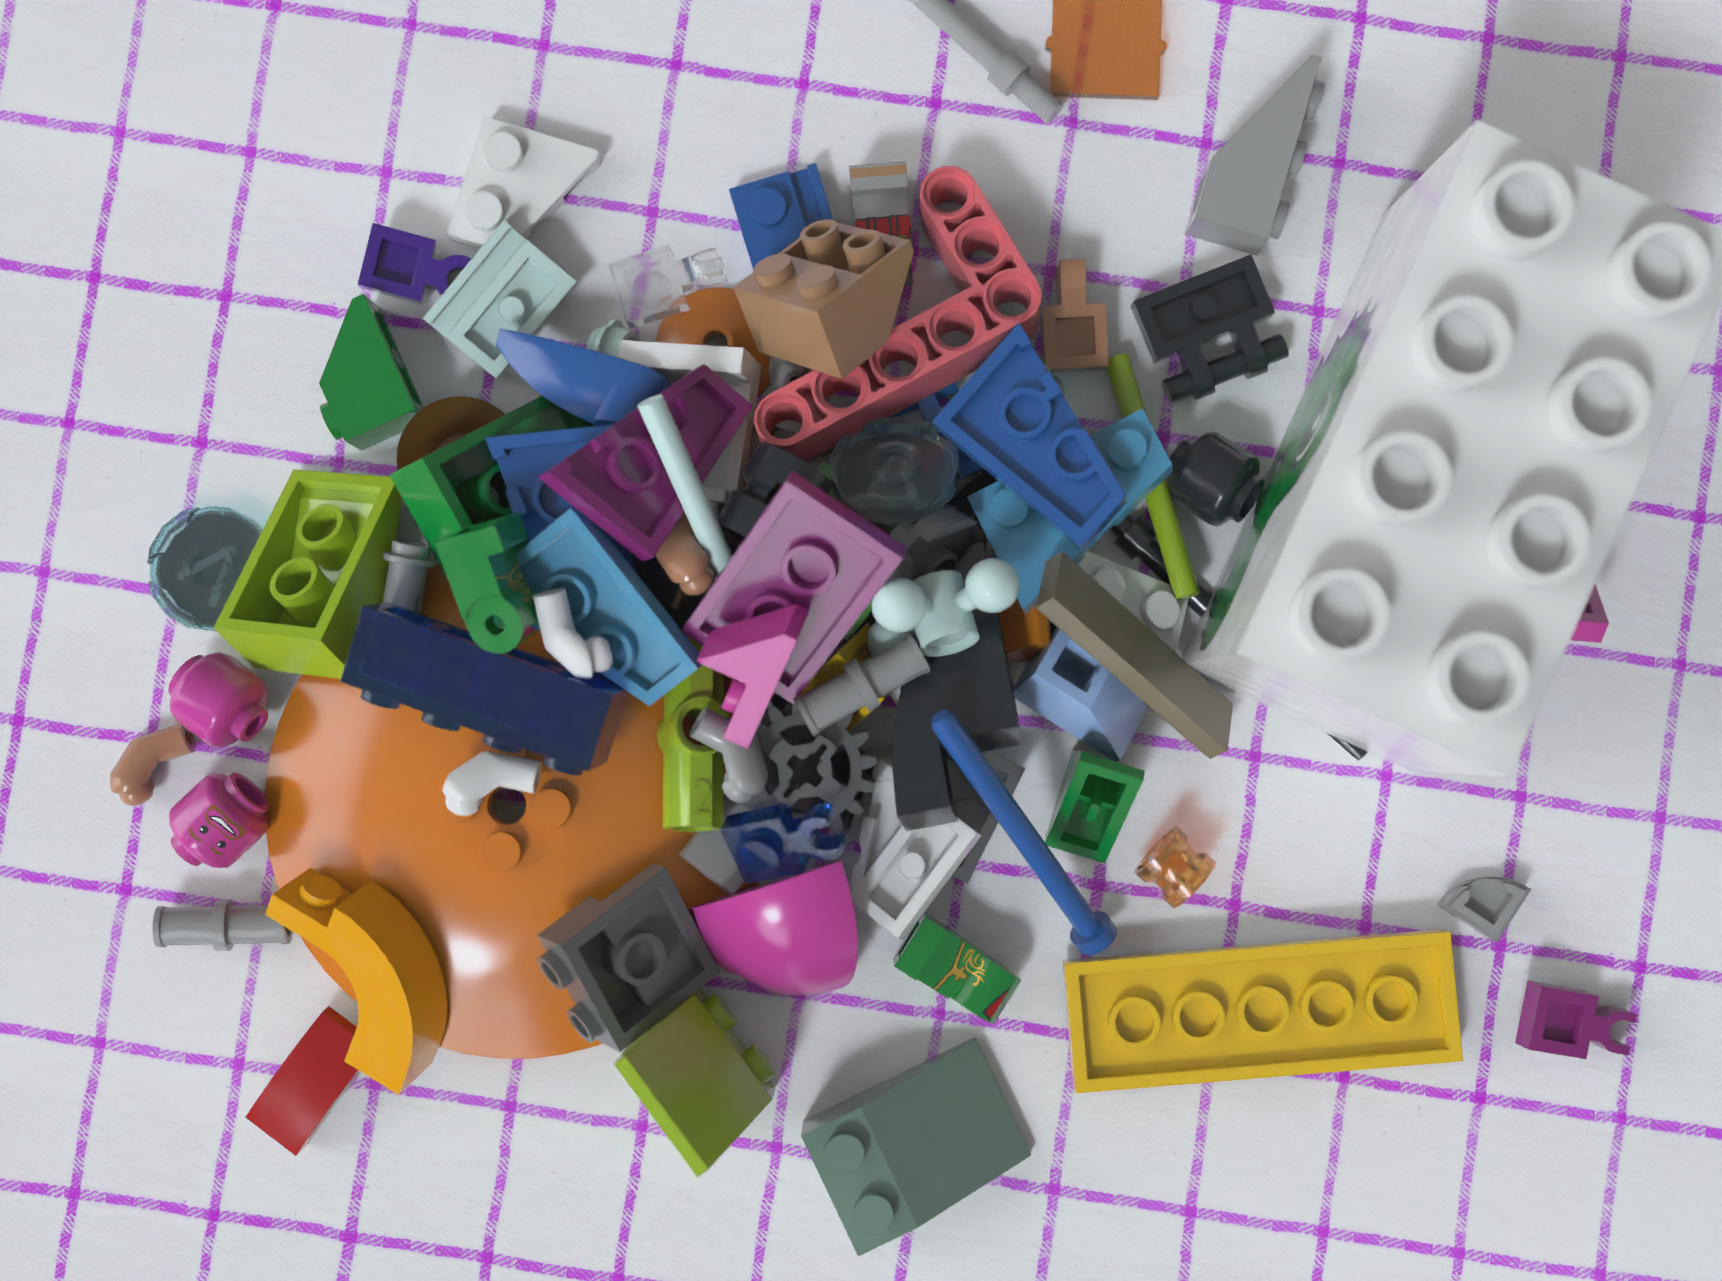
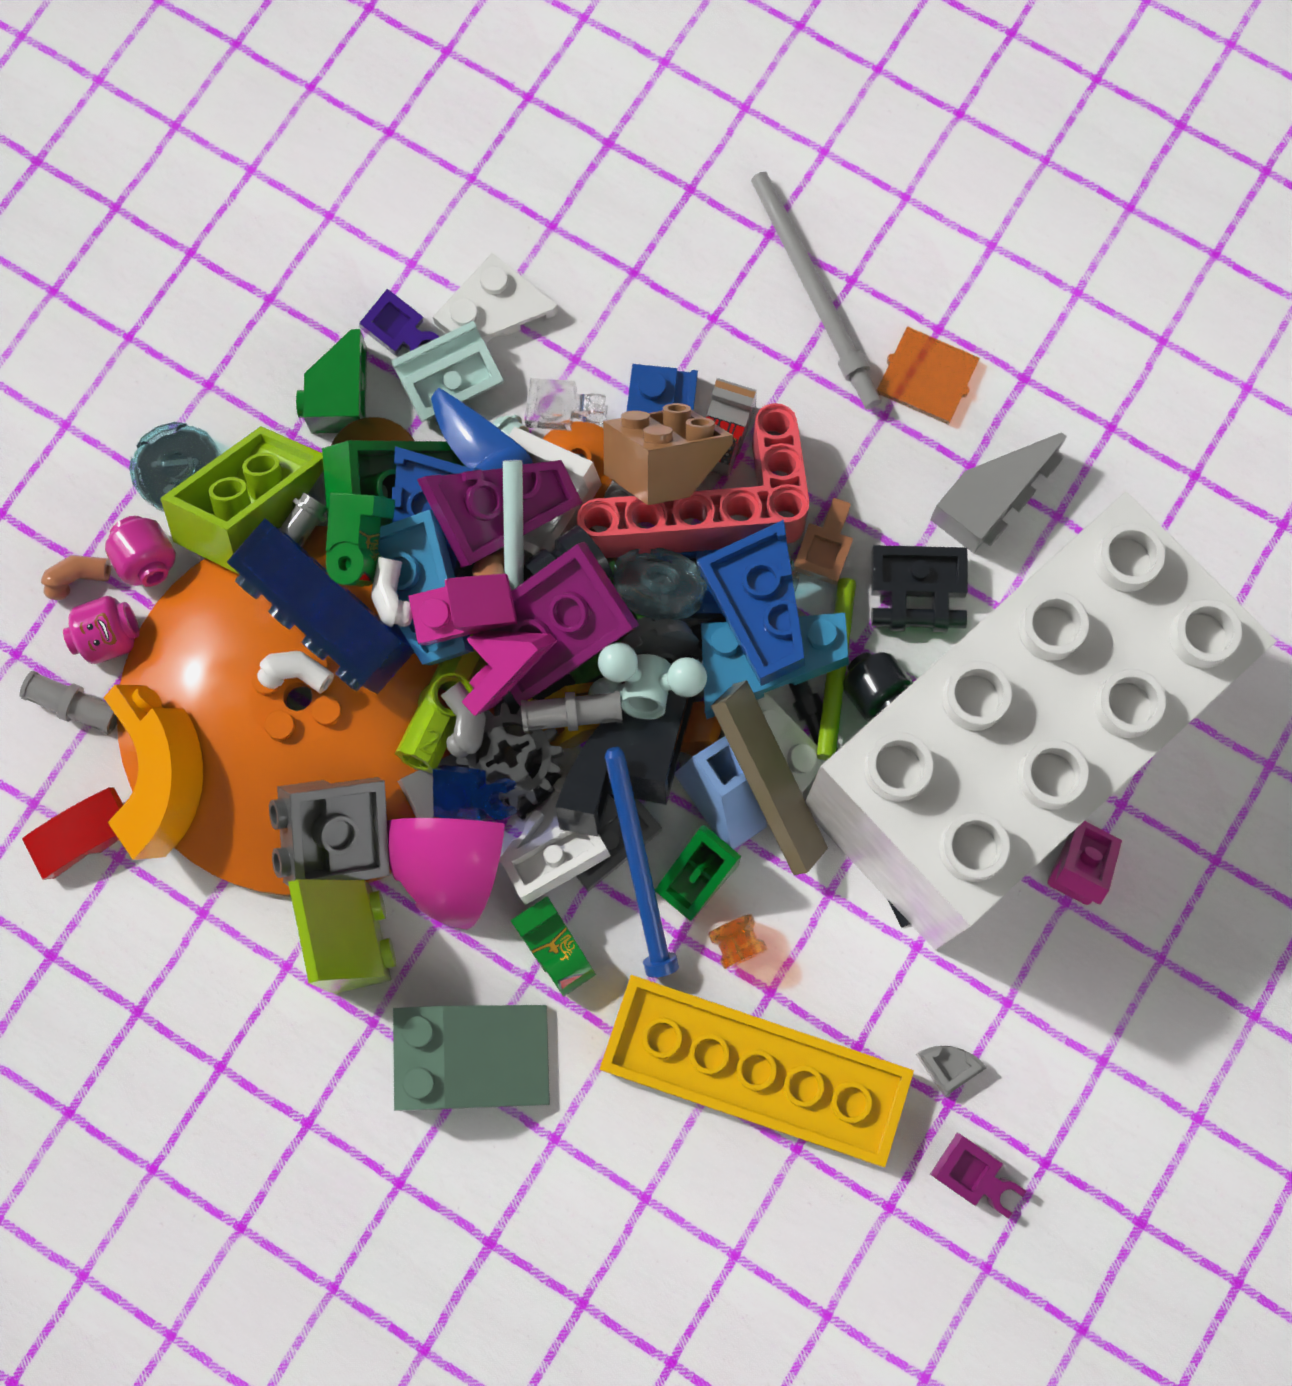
camera: 20 degrees right, 10 degrees down
none -> dark pink slope [408,574,518,646]

